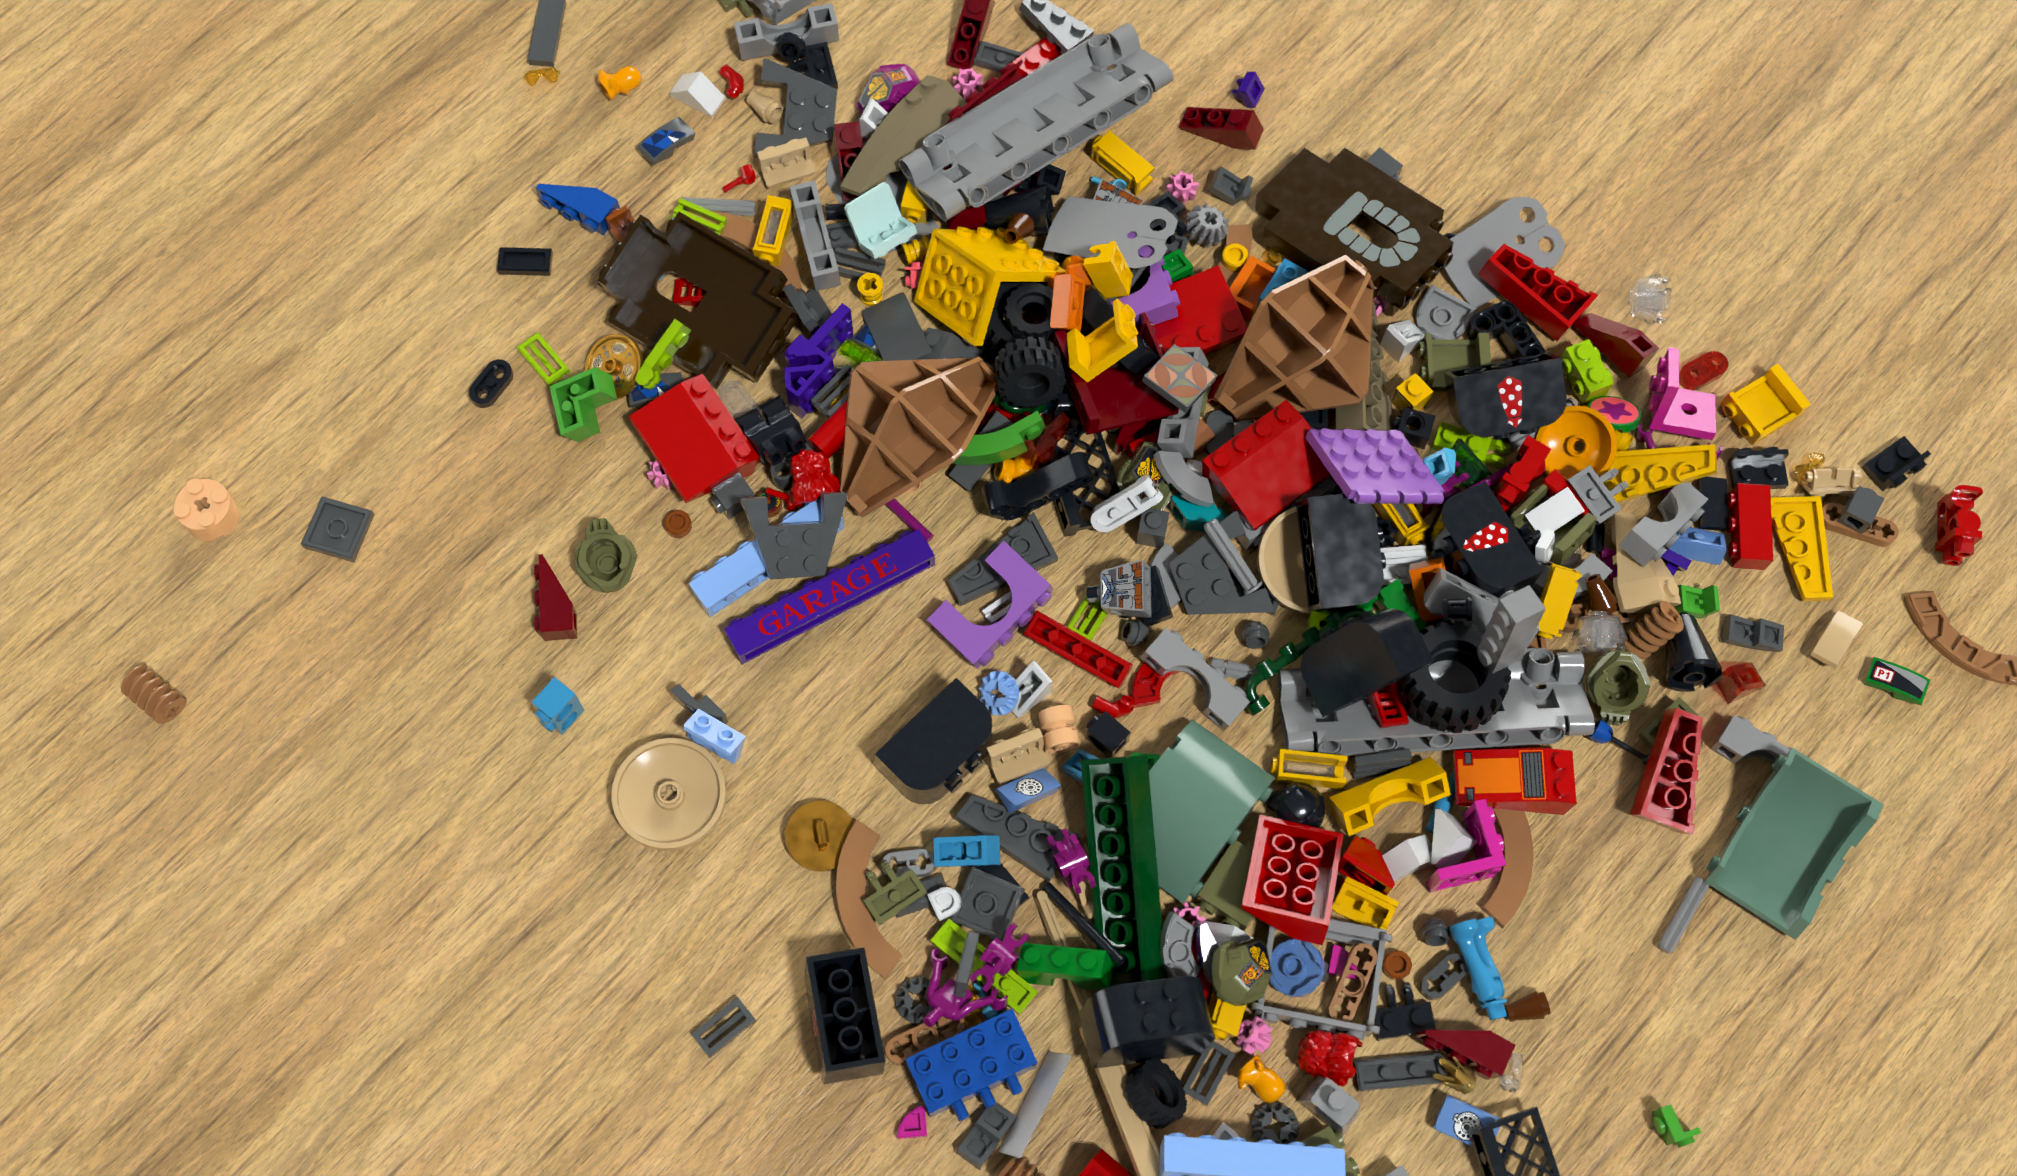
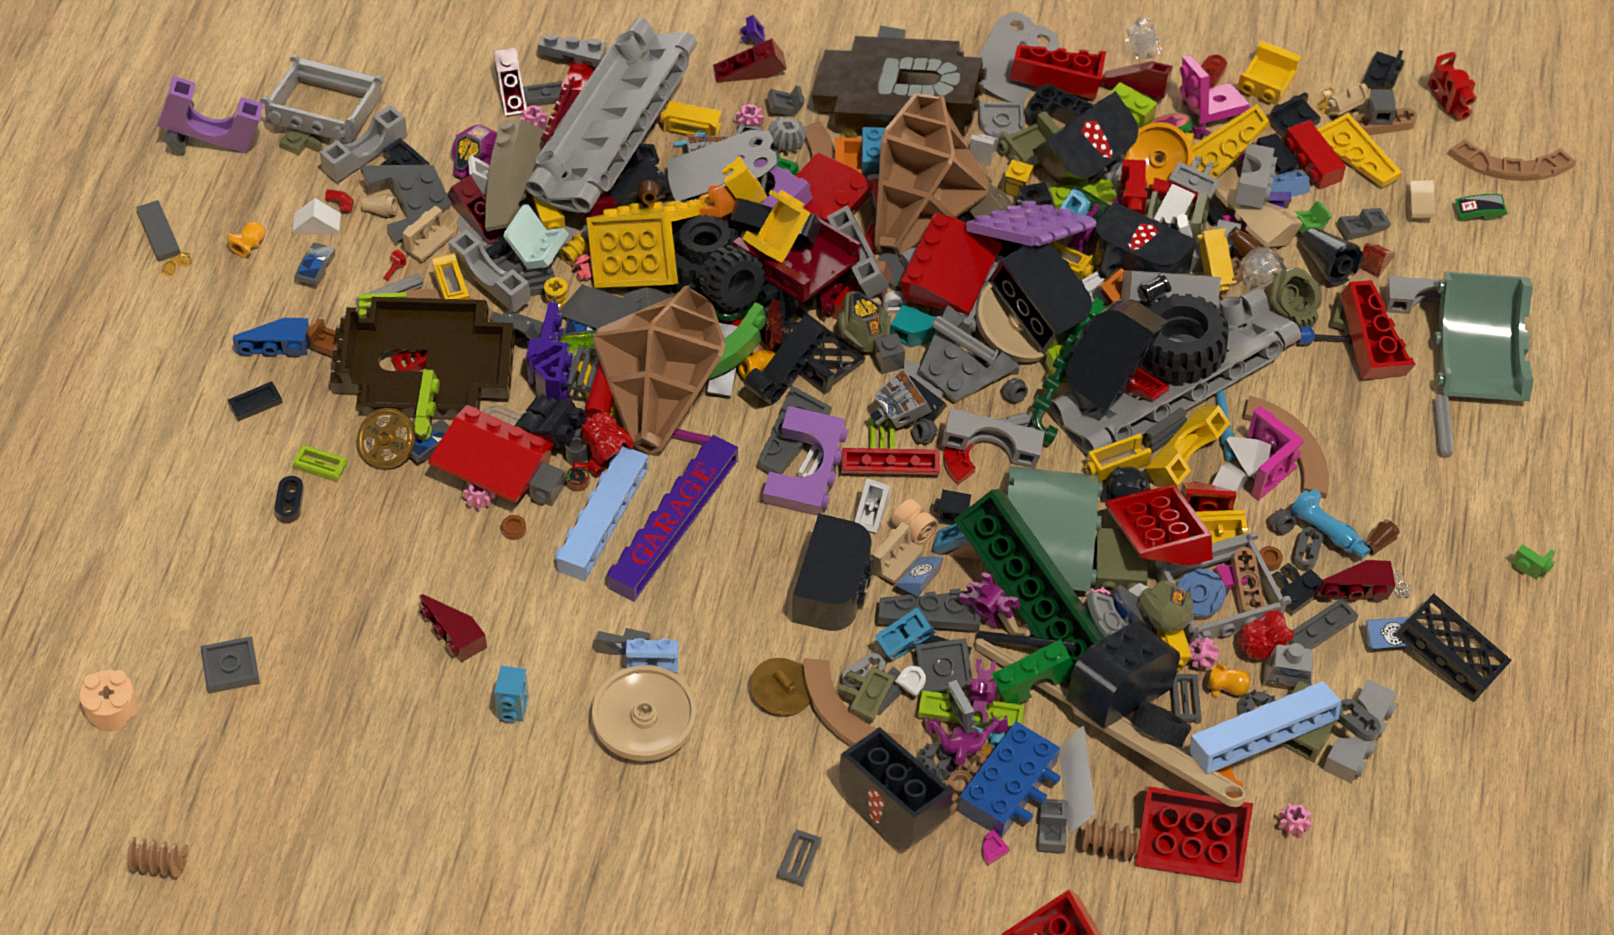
camera: 30 degrees left, 15 degrees down
bright green brick [550,367,617,442] -> none
olive helmet [574,518,638,593] -> none
dark grey wing [740,491,847,580] -> none
black hat [776,32,807,61] -> none
light blue gear [978,671,1019,715] -> none
orange slope [1050,274,1085,332] -> none
white plate [1091,475,1164,532] -> none
red arm [1092,695,1134,719] -> none
tile [1142,344,1218,413] -> none
light grey tile [1154,451,1214,507] -> none
yellow tile [1222,243,1248,271] -> none
pearl gold piece [1433,1056,1476,1094] -> none
slope [1453,748,1577,815] -> none
light grey brick [1477,585,1546,674] -> none
medium nougat piece [1621,601,1684,659] -> none

